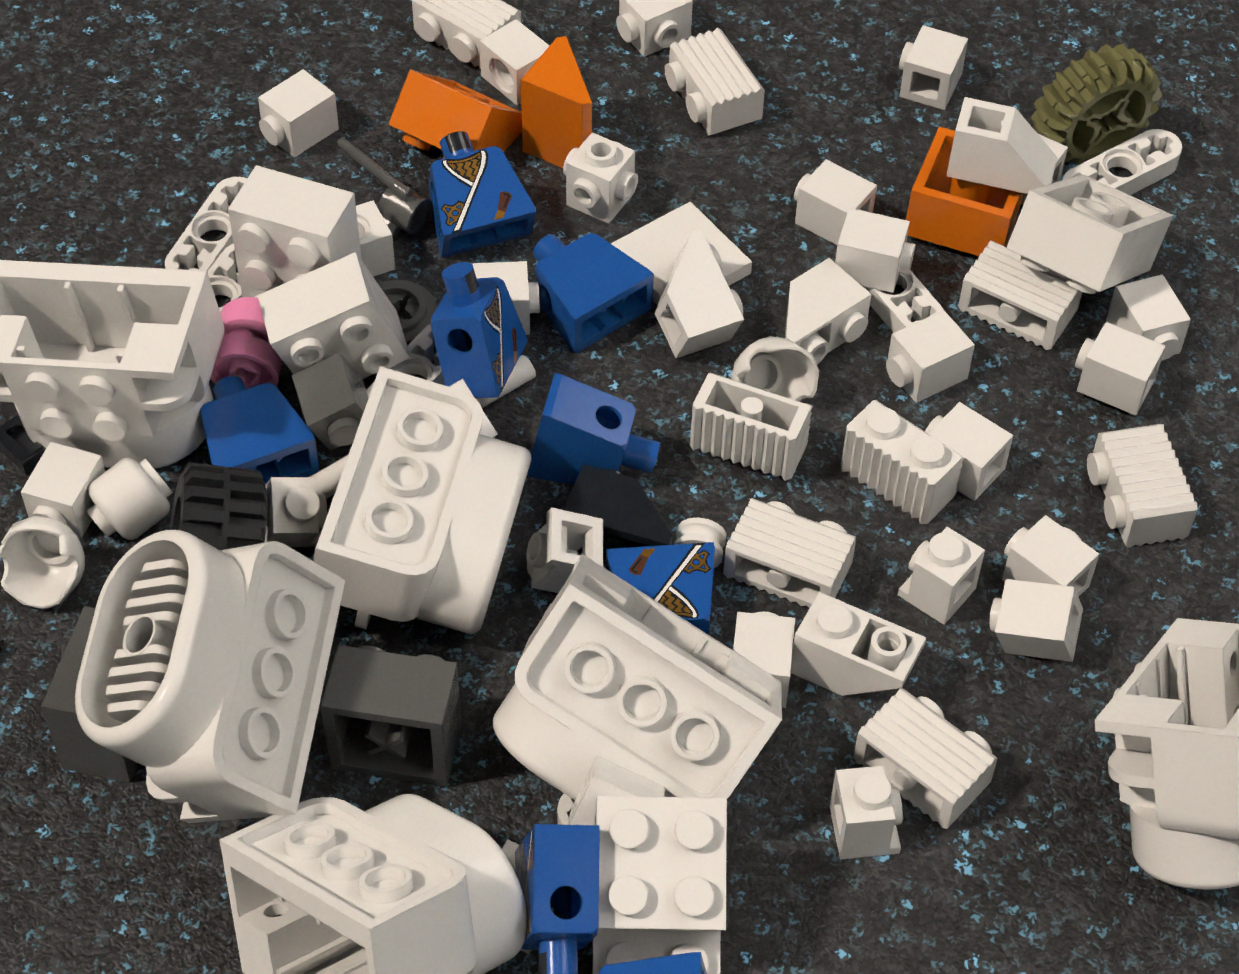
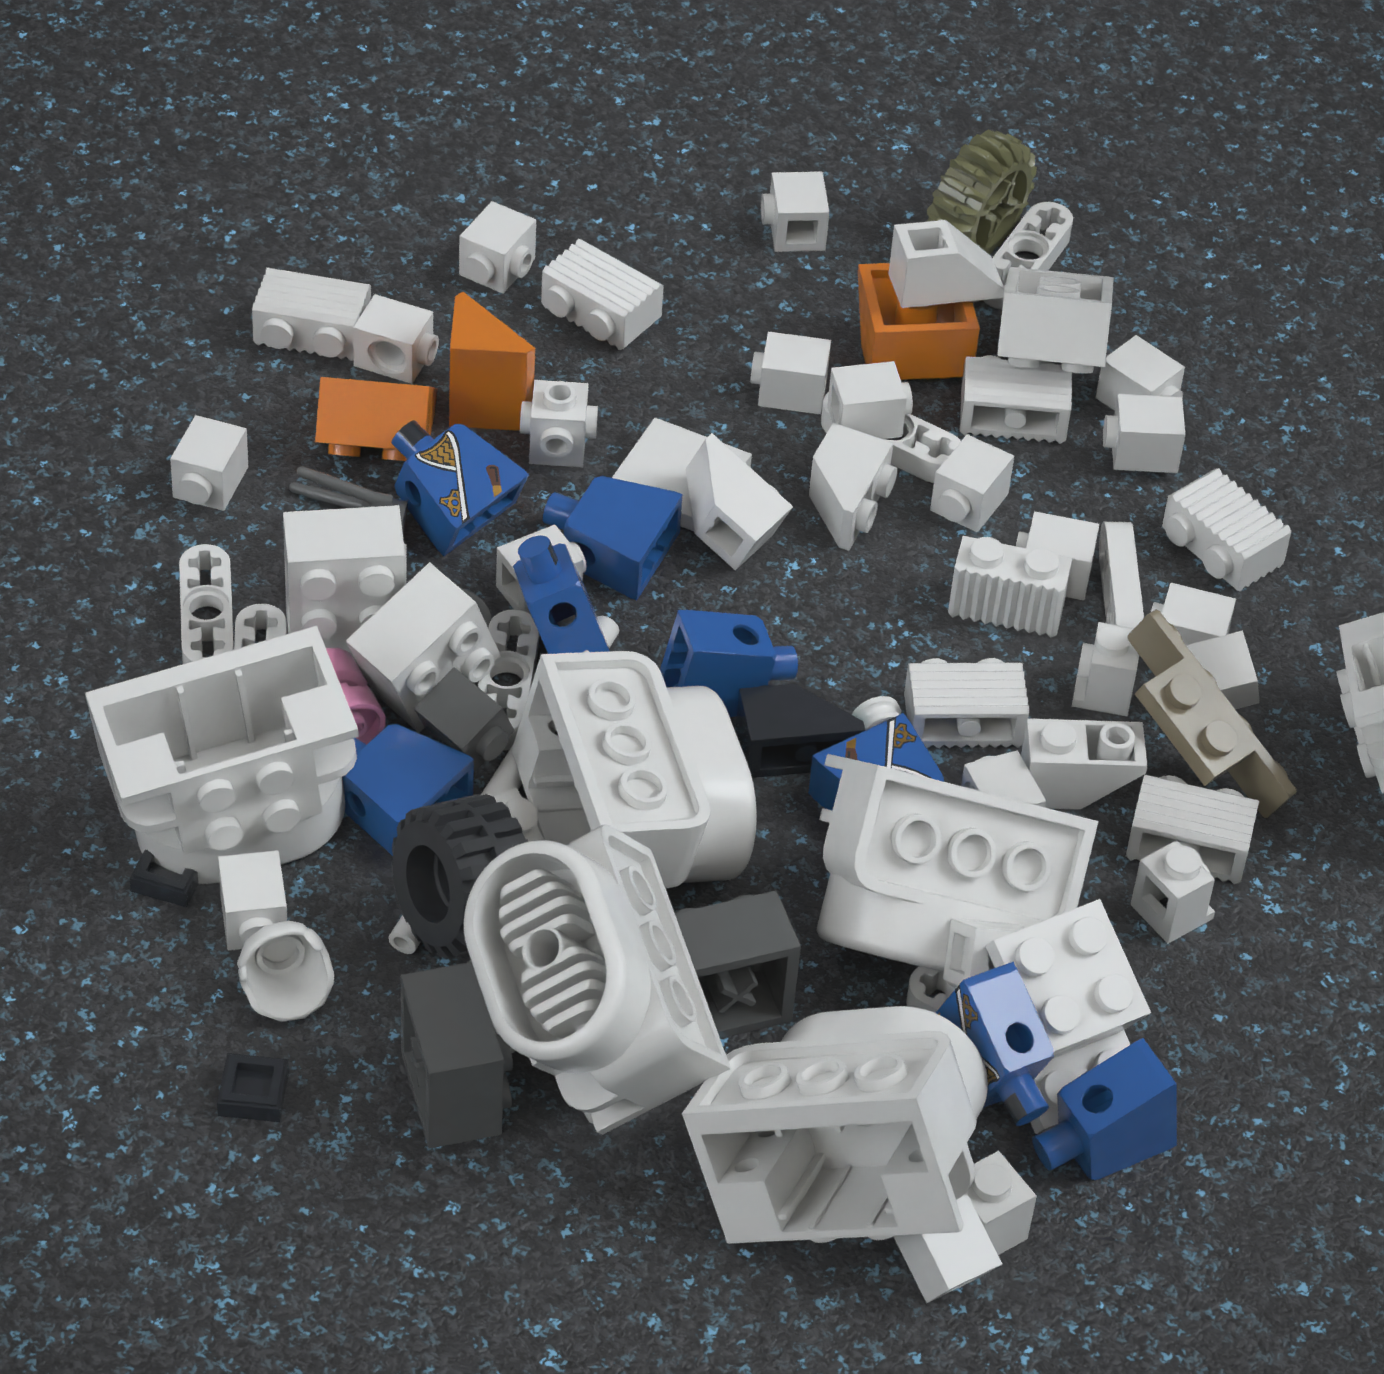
camera: 30 degrees left, 5 degrees down
white head [87,458,173,540] -> none
white brick [526,508,603,593] -> none
white brick [690,373,813,481] -> none
white hair [731,336,819,401] -> none
none -> white beam [1099,522,1144,628]
none -> dark tan bracket [1127,609,1297,818]

